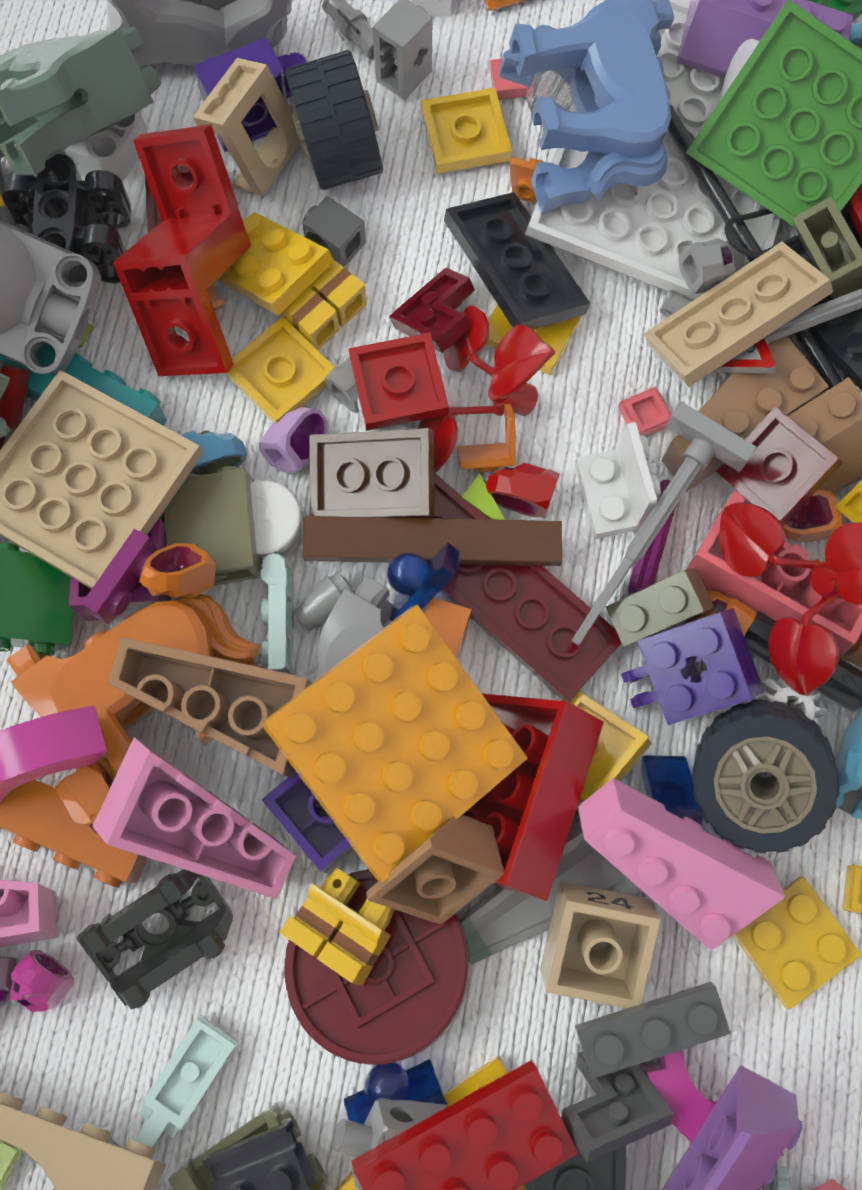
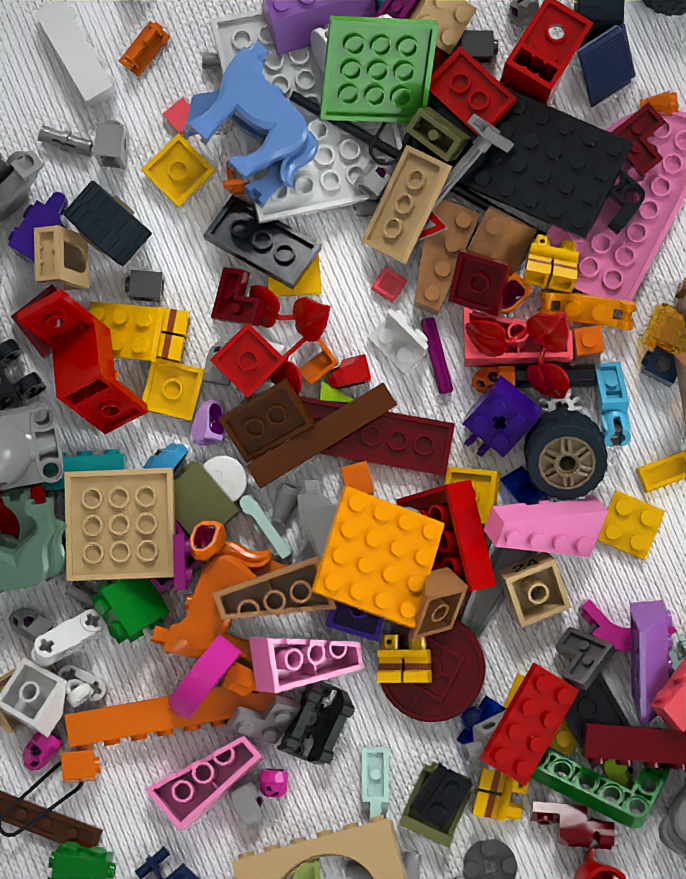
camera: 30 degrees left, 10 degrees up
clear blue tile [387,543,460,622] -> none
light grey piece [572,401,757,646] -> none
dark grey plate [574,982,731,1079] -> none
brick [606,568,715,647] -> none
none -> light grey plate [227,695,301,744]

